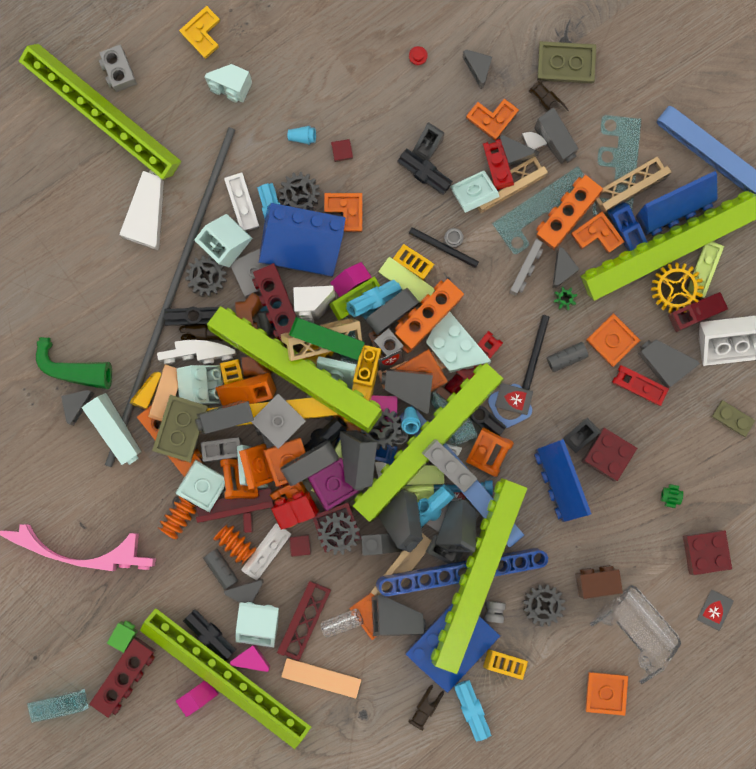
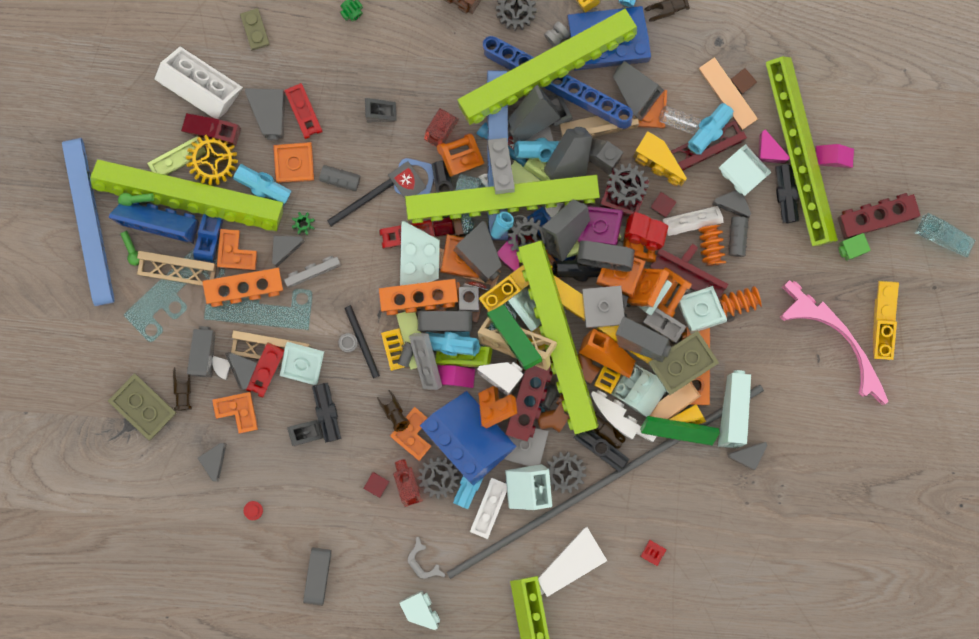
camera: 145 degrees left, 0 degrees up
green animal [36,337,112,389] -> none
medium azure cone [287,126,316,145] -> none
blue slope [534,439,591,522] -> none
dark red brick [581,428,638,482] -> none
none -> bright green bar [118,193,154,206]
none -> bright green bar [120,231,140,266]
none -> medium azure piece [233,164,292,206]
none -> dark grey beam [303,547,332,606]
none -> dark brown piece [377,390,410,432]
none -> clear red torso [393,459,423,507]
none -> dark grey pin [397,342,413,367]
none -> light grey helmet [408,537,445,579]
none -> light grey plate [409,333,442,390]
none -> clear red torso [424,108,459,147]
none -> orange plate [478,386,517,428]
none -> yellow slope [633,131,687,187]
none -> green tile [640,416,720,446]
none -> red tile [640,540,667,566]
none -> medium azure piece [688,103,734,154]
none -> reddish brown tile [730,68,757,95]
none -> yellow slope [873,281,899,360]

